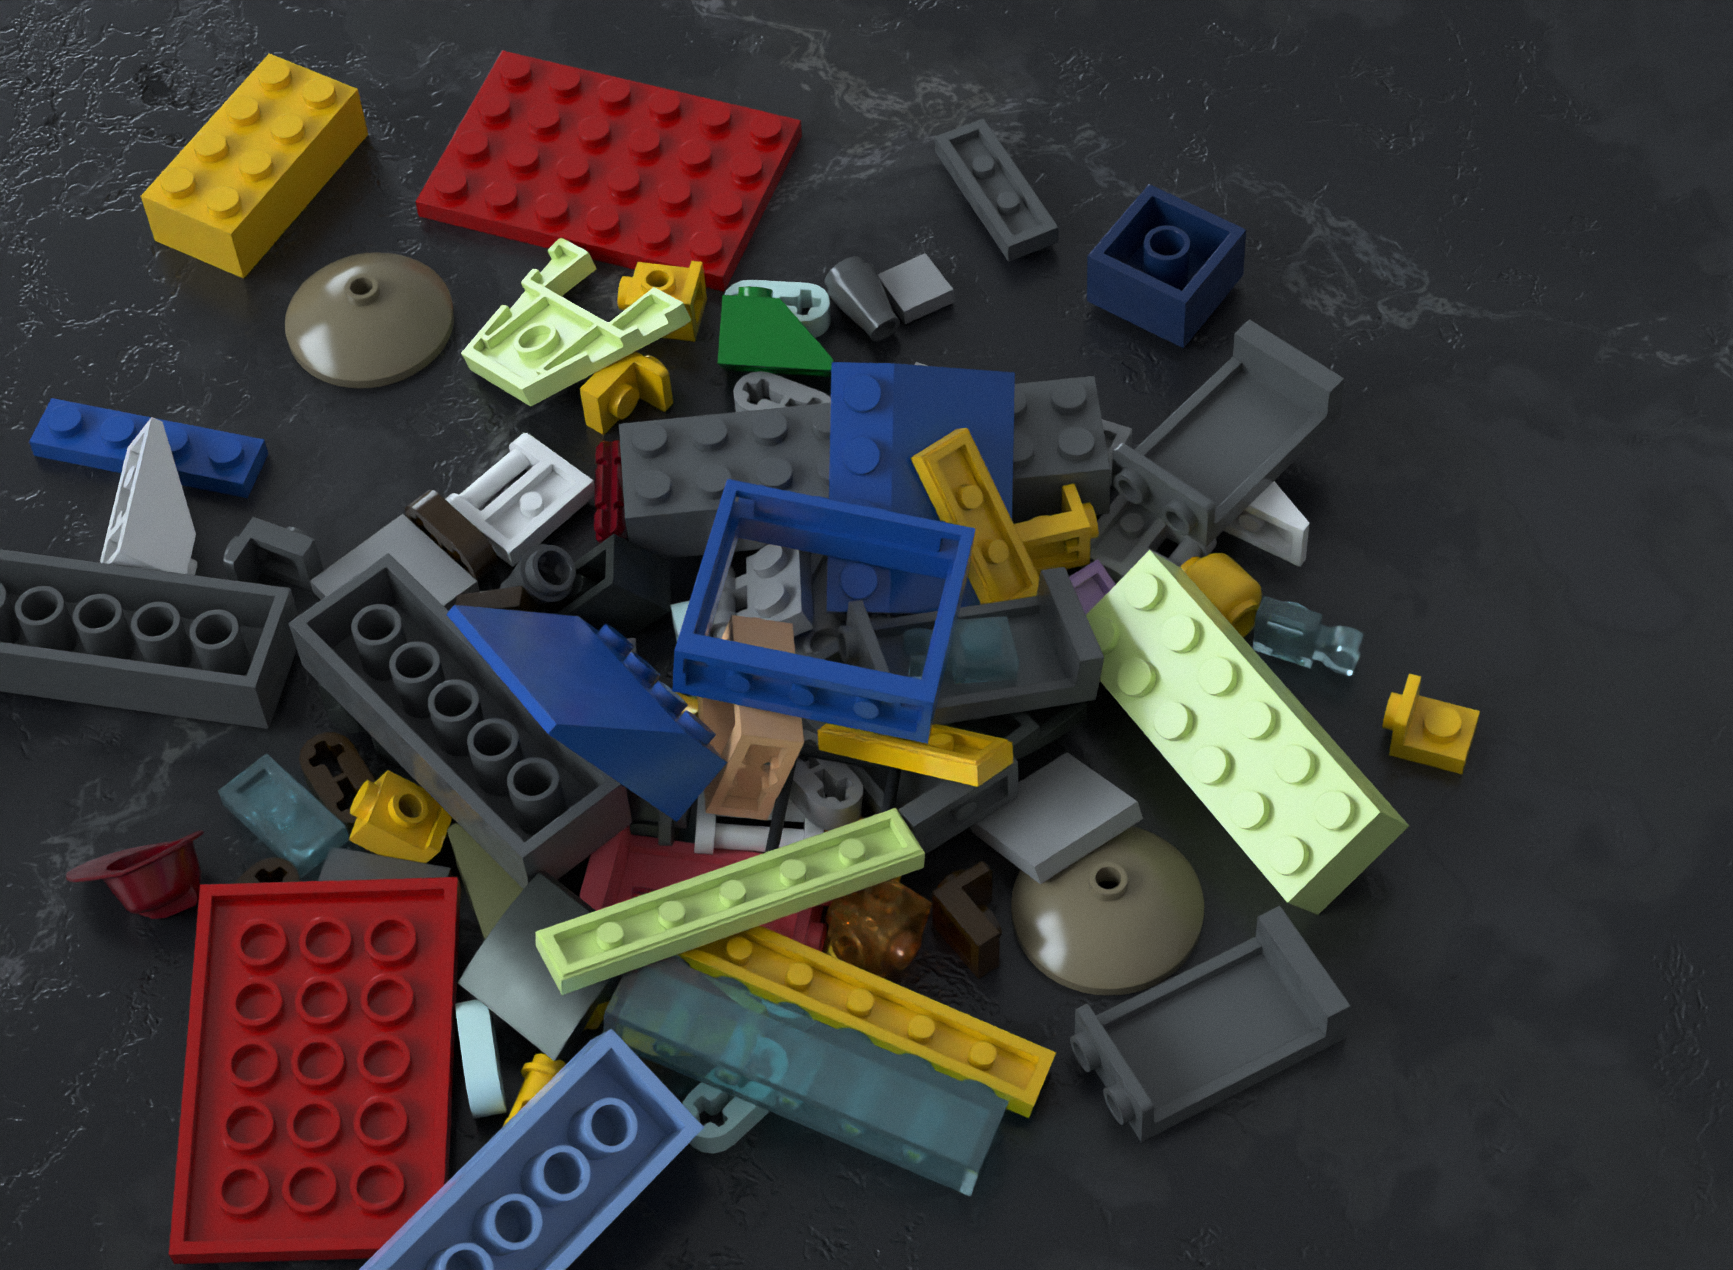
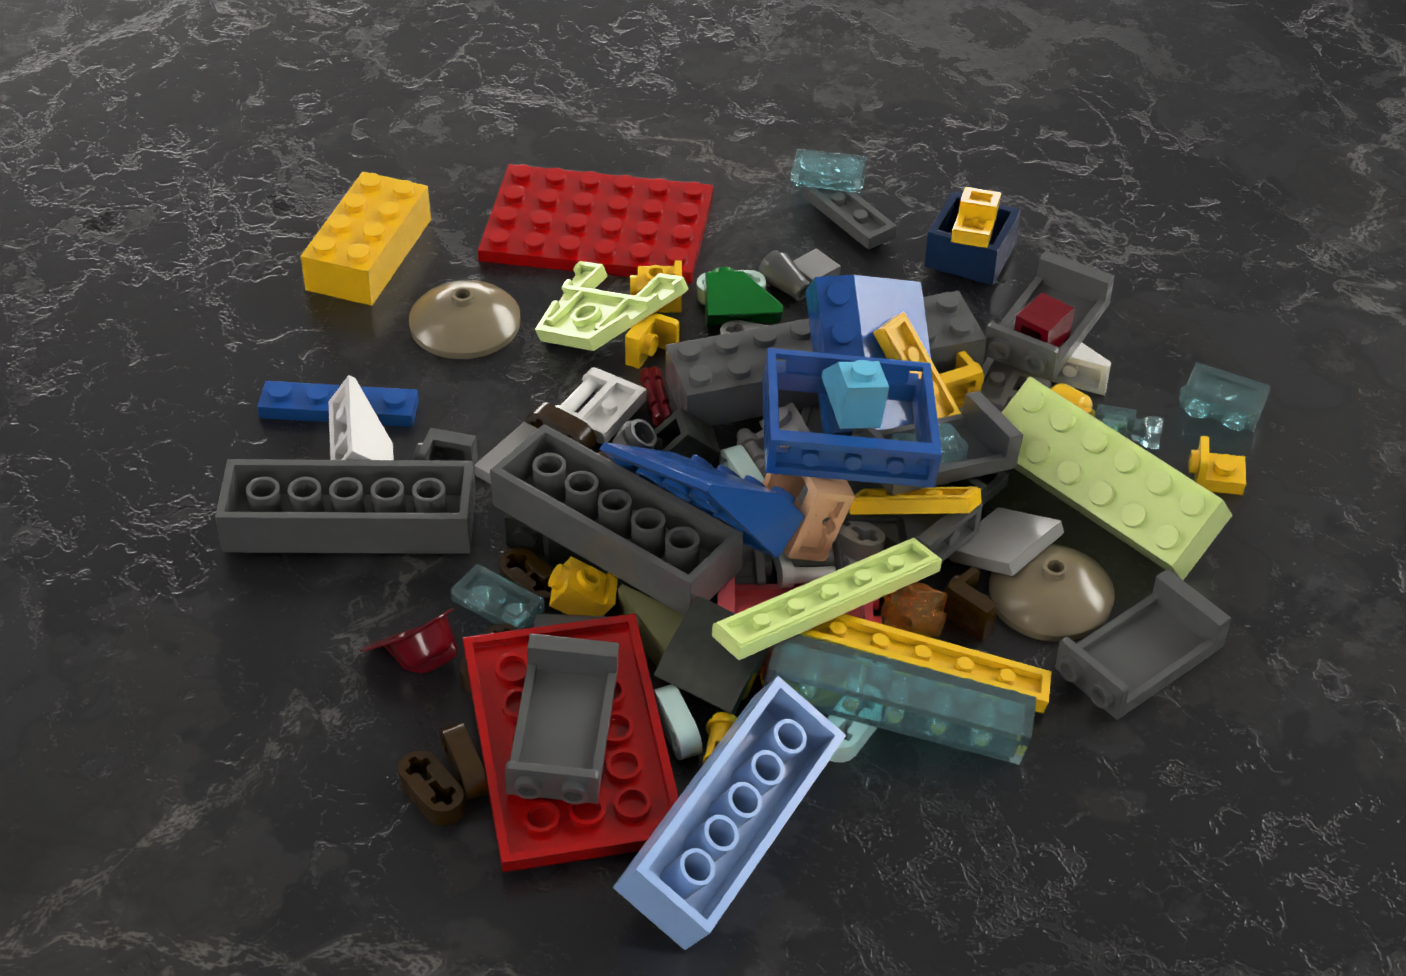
camera: 15 degrees left, 10 degrees down
none -> dark brown beam [398,750,465,826]
none -> dark brown beam [439,722,488,801]
none -> dark grey panel [505,633,619,804]
none -> clear light blue bracket [790,149,866,193]
none -> medium azure slope [821,360,889,429]
none -> yellow slope [951,187,1001,248]
none -> dark red brick [1014,292,1074,348]
none -> clear light blue bracket [1179,362,1270,432]

